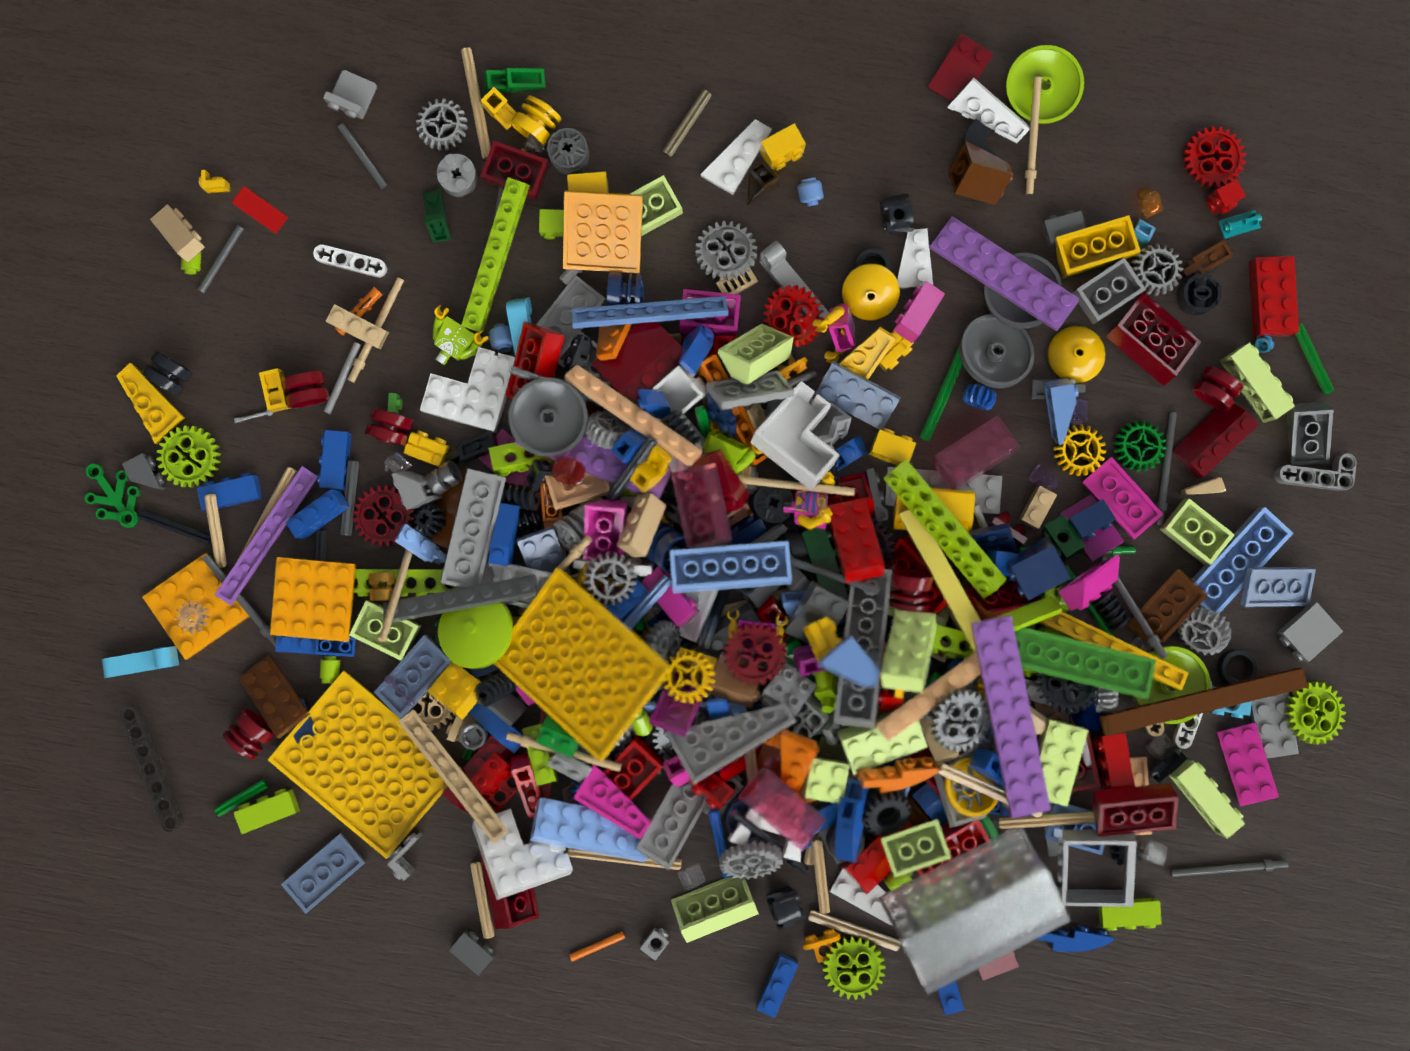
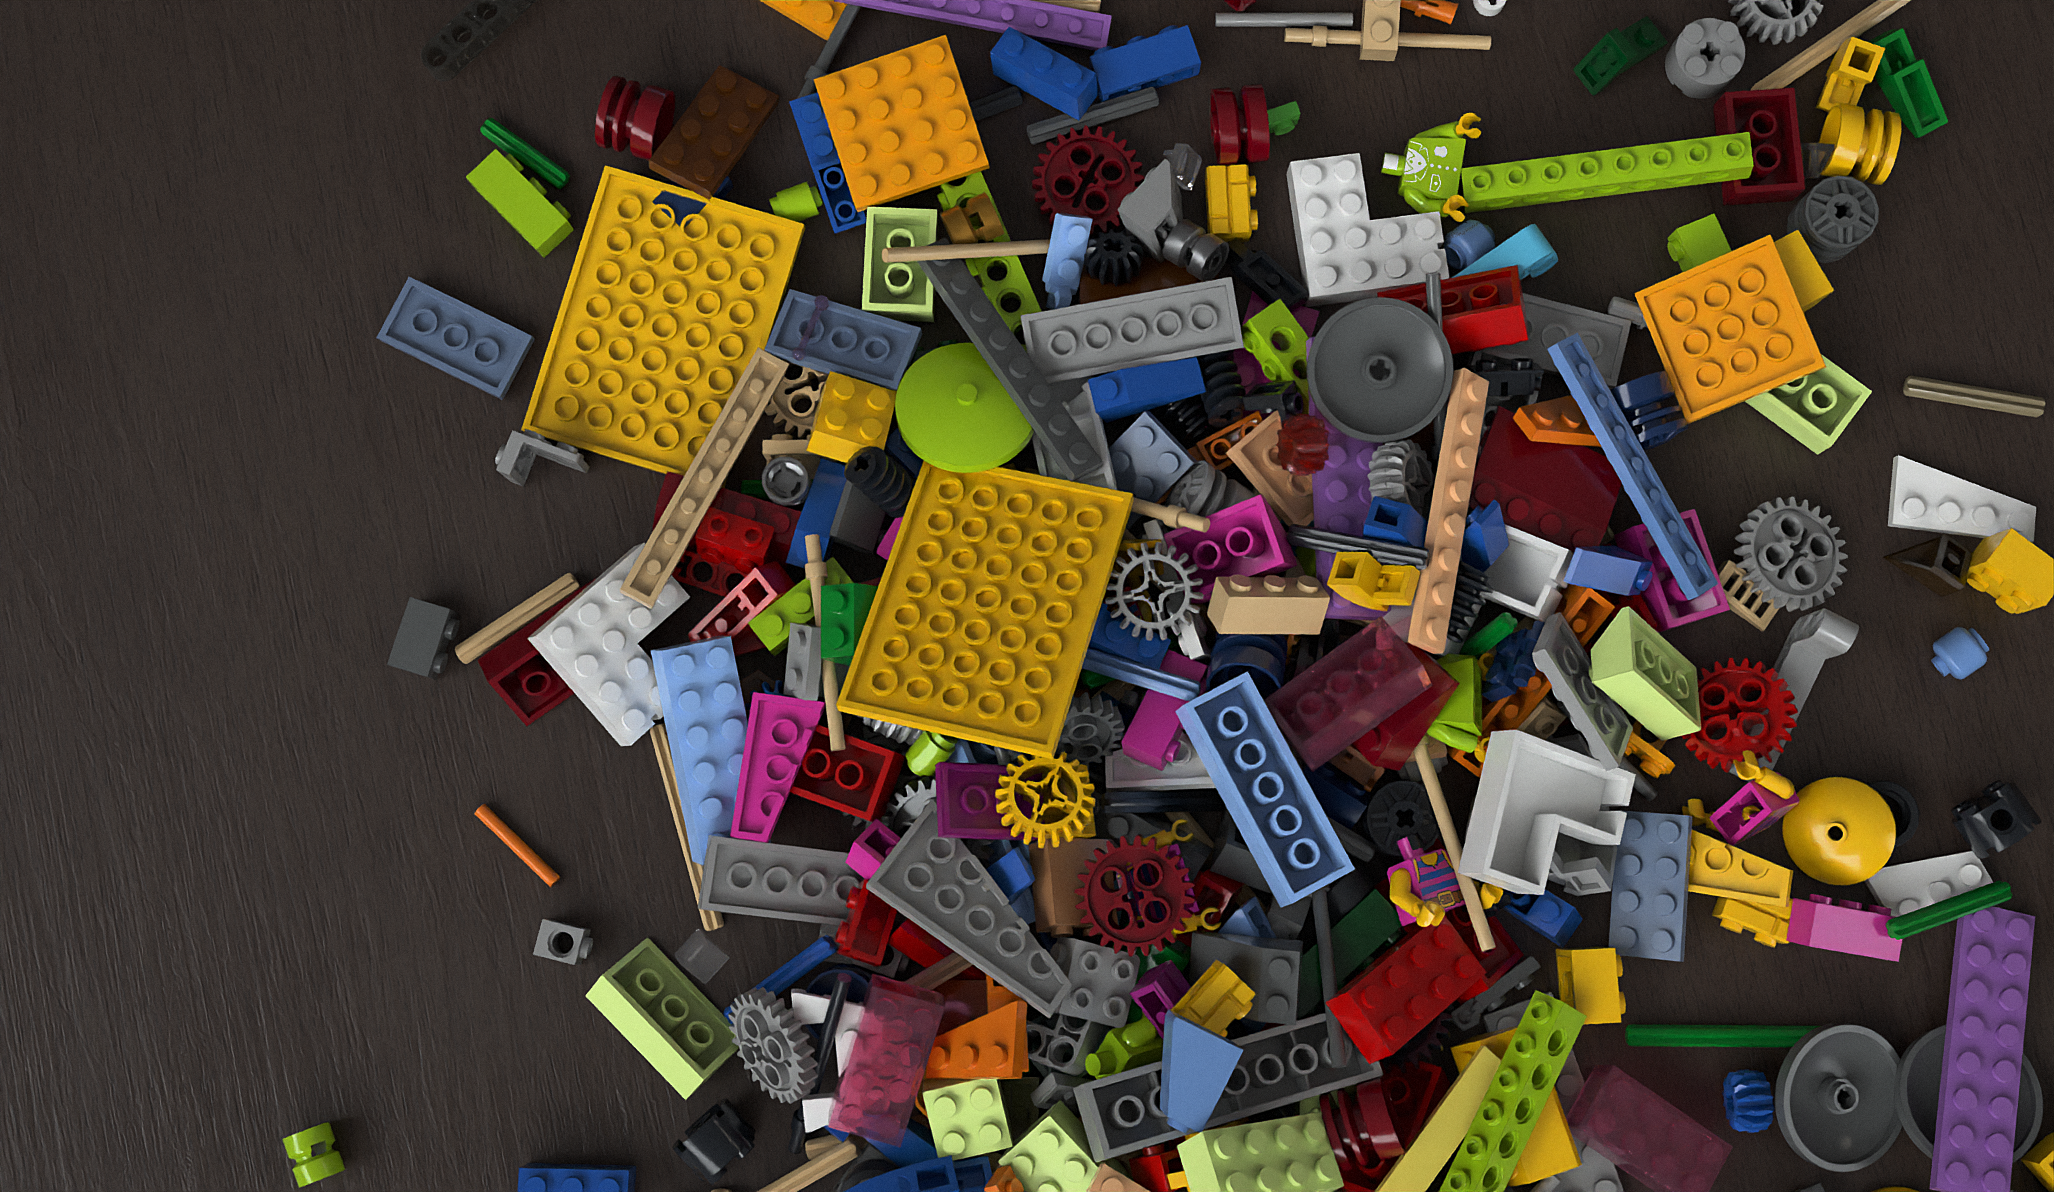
camera: 70 degrees right, 5 degrees down
none -> green axle [1886,880,2013,940]

